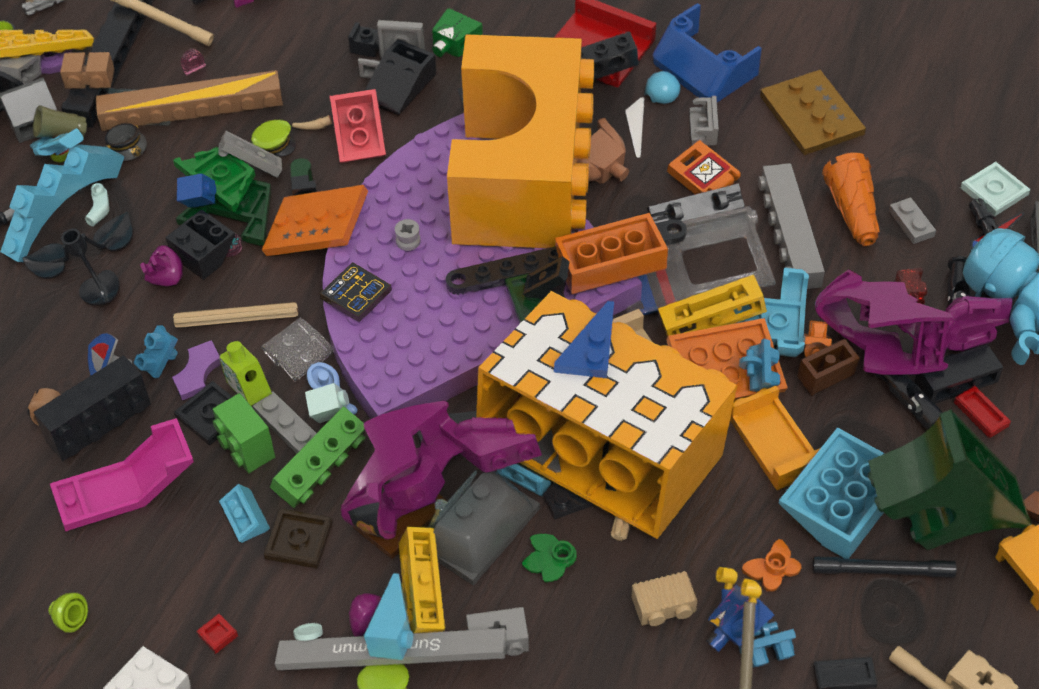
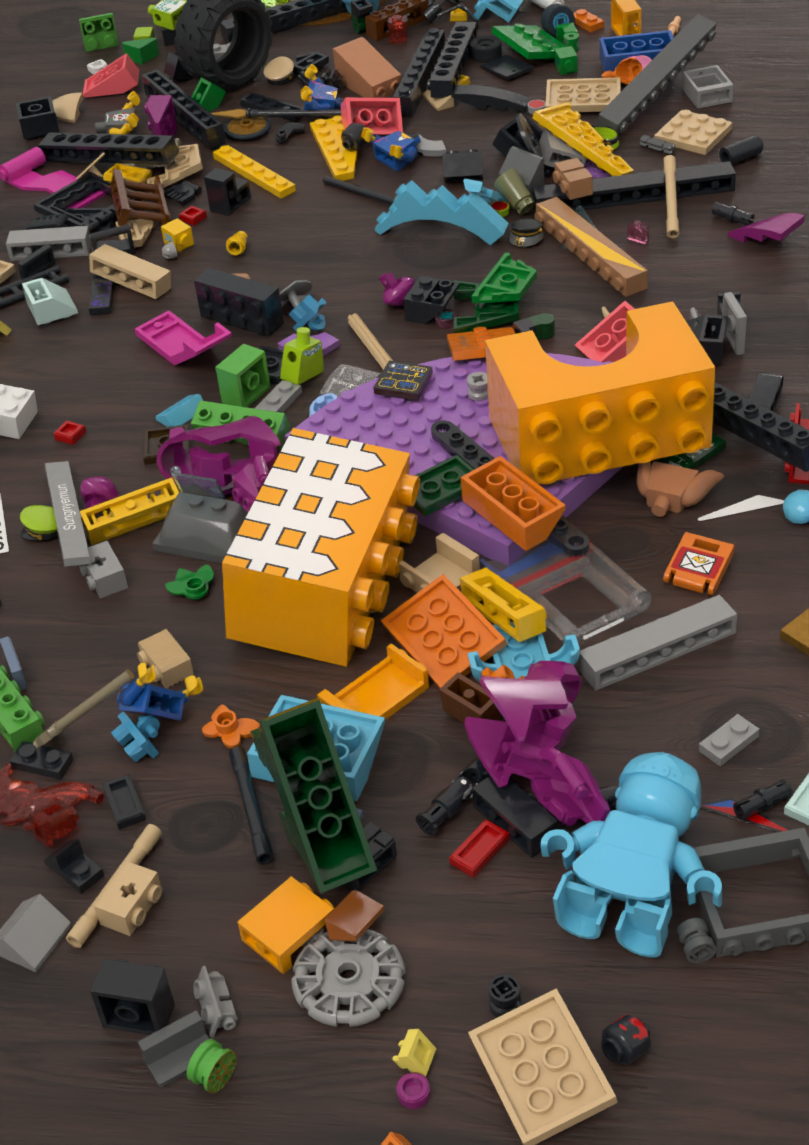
camera: 75 degrees right, 10 degrees down
black plant [23,212,133,305] -> none
lime brick [49,593,88,633] -> none
light aqua arm [85,183,110,227] -> none
blue brick [177,174,216,208] -> none
light grey hinge [218,131,282,177] -> none
lime piece [251,120,296,157] -> none
light aqua piece [294,623,323,641] -> none
light aqua brick [305,383,349,423] -> none
medium azure slope [364,573,413,660] -> none
green torso [432,8,483,57] -> none
black slope [523,256,570,299] -> none
blue wing [553,301,614,378] -> none
hinge [647,183,745,223] -> none
light grey hinge [690,96,718,145] -> none
dark azure hips [739,339,780,392] -> none
orange cone [822,153,880,246] -> none
clear red brick [895,267,927,305] -> none

